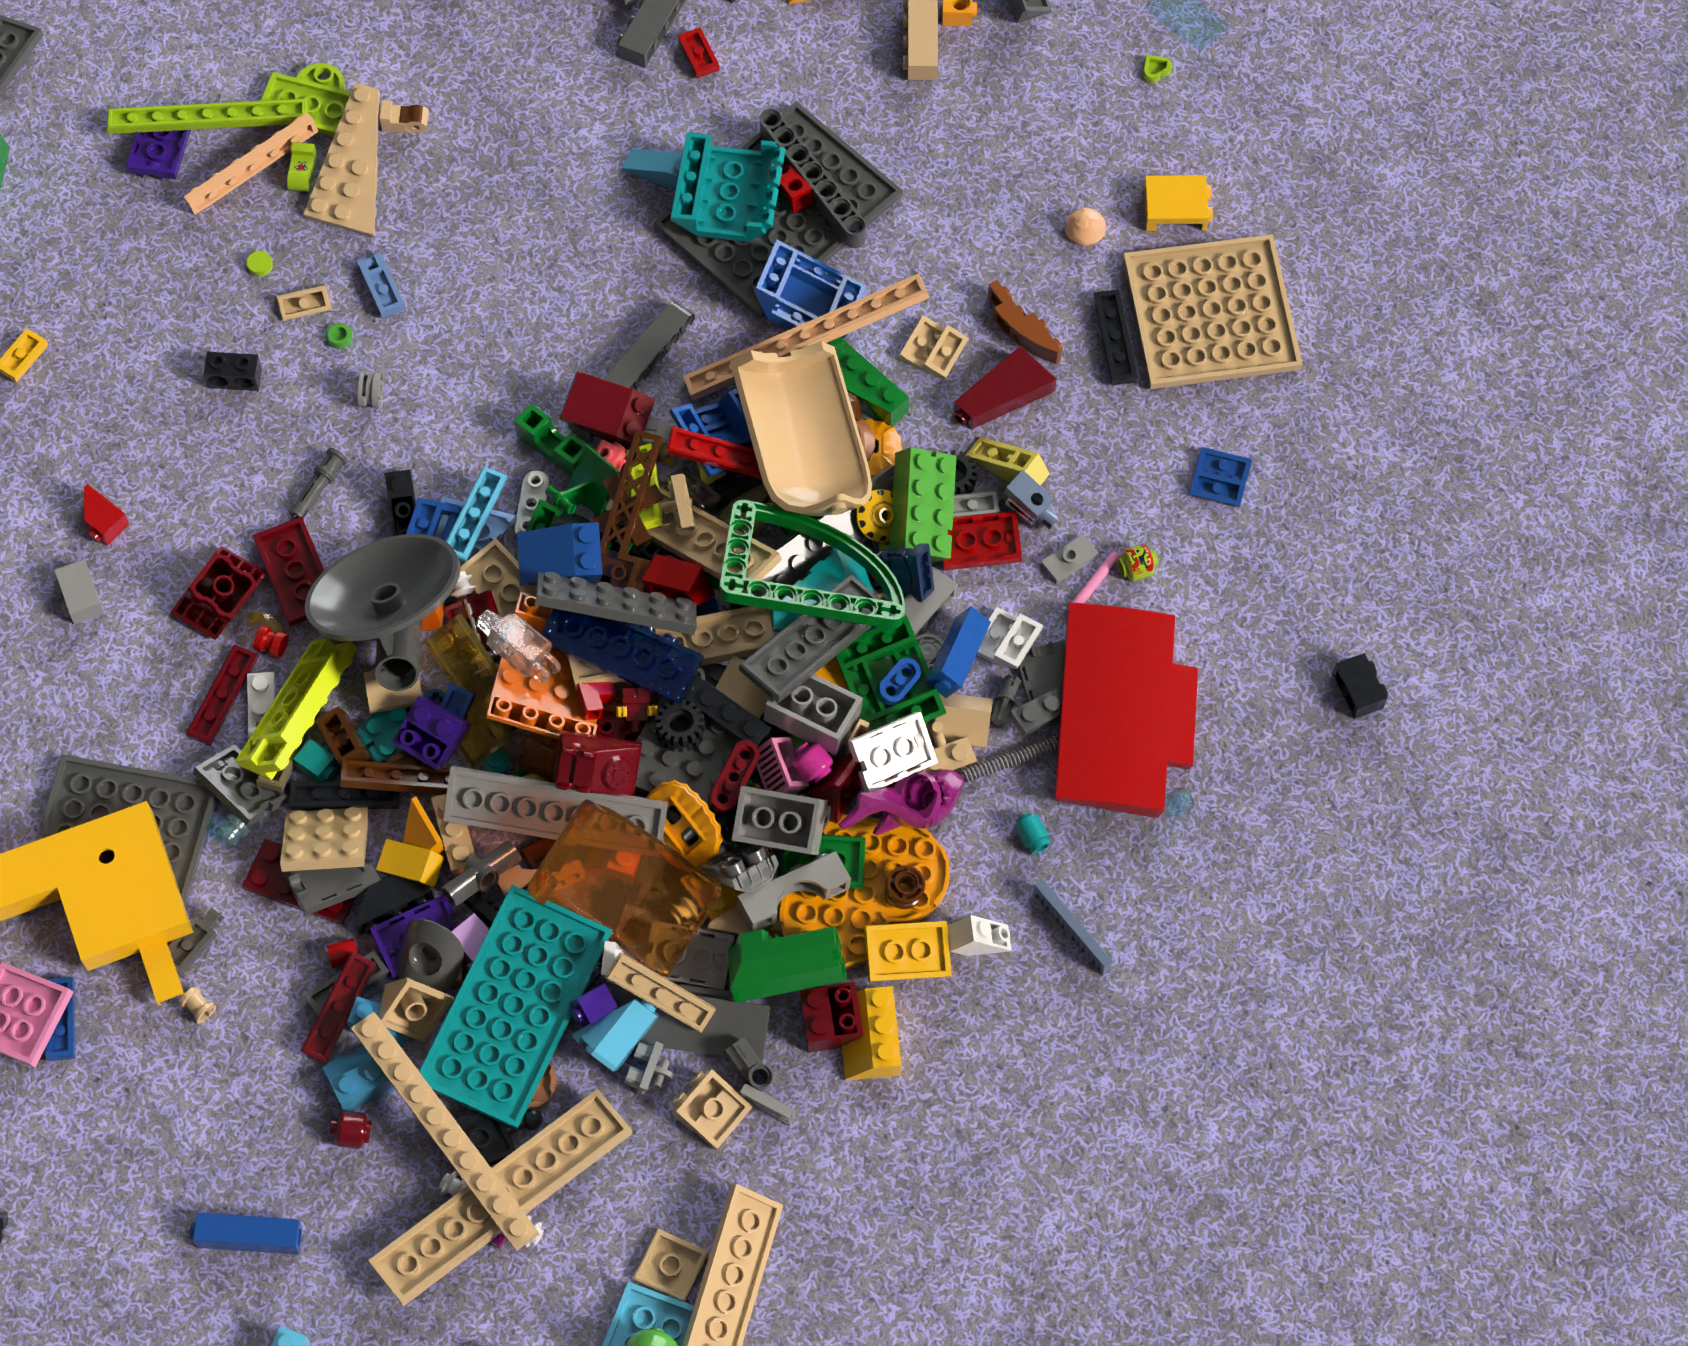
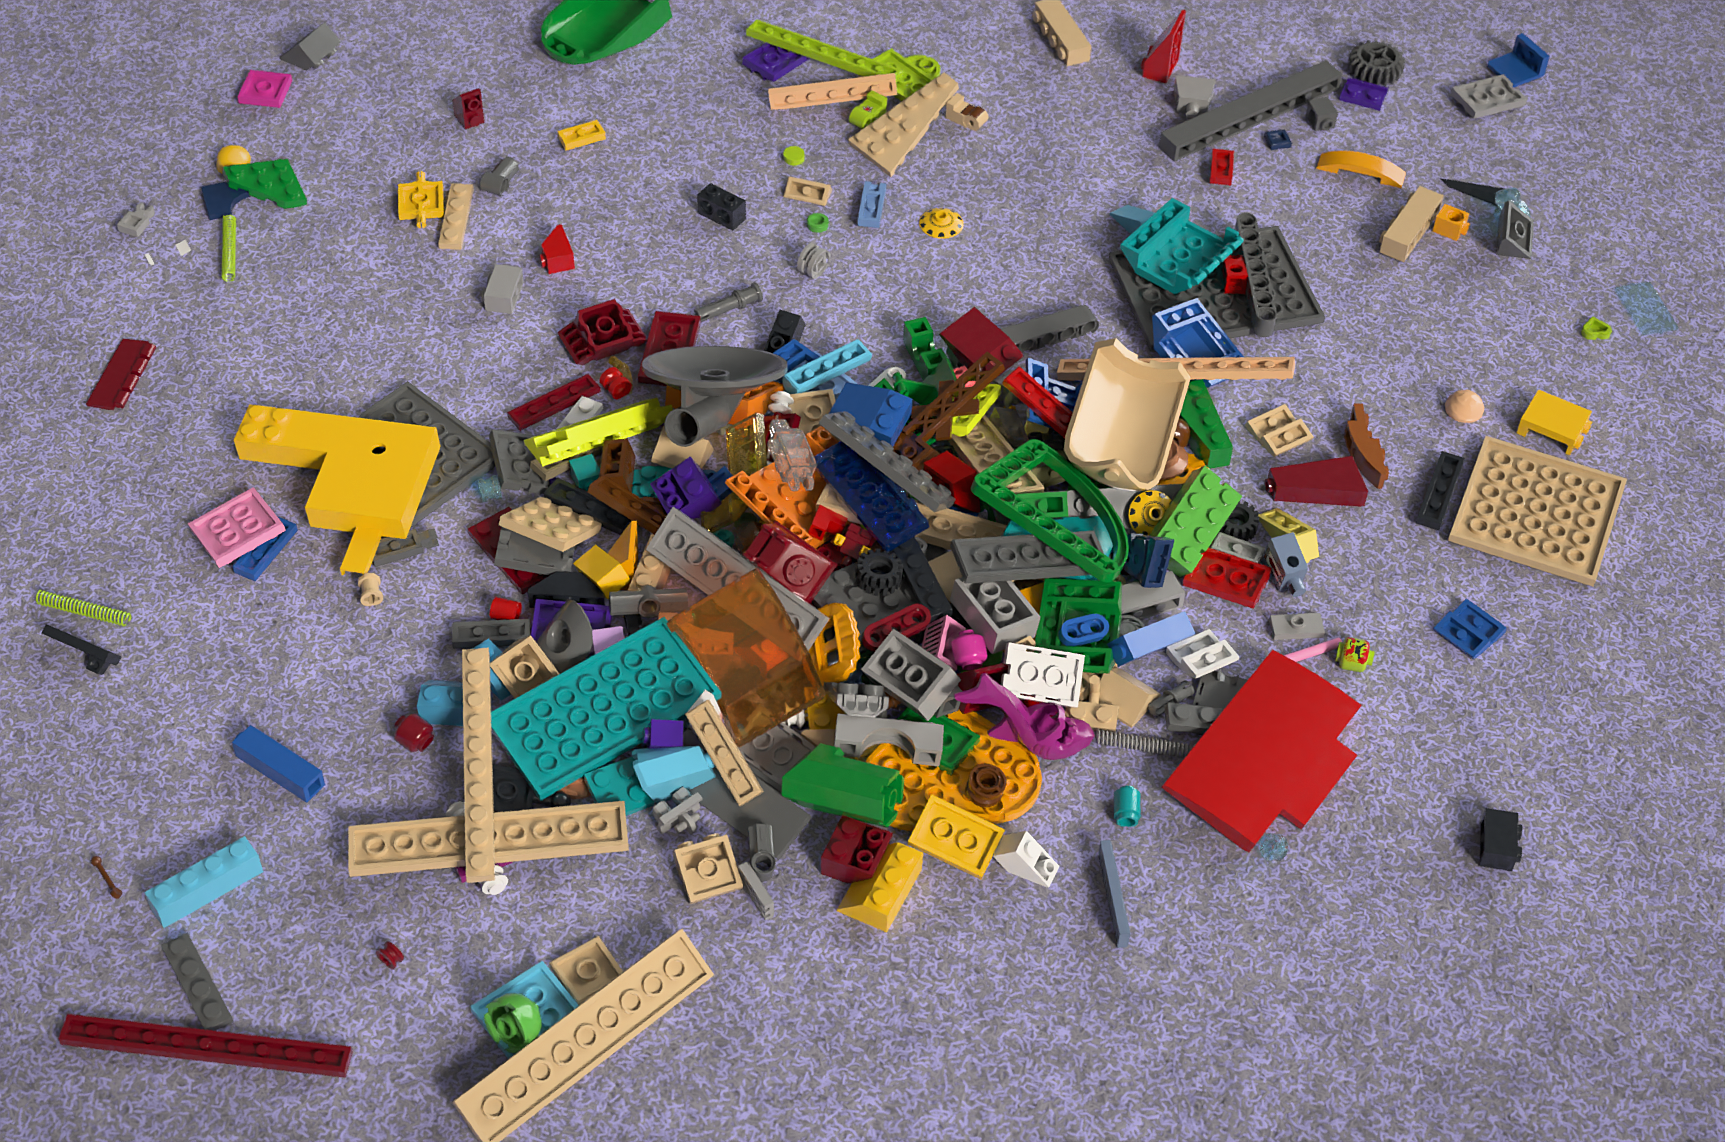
camera: 30 degrees right, 15 degrees down
dark red tile [300,951,376,1064] -> none
tan plate [660,474,695,529] -> none
none -> teal plate [584,756,655,816]
none -> yellow dish [919,208,963,239]
none -> green slope [1016,491,1068,518]

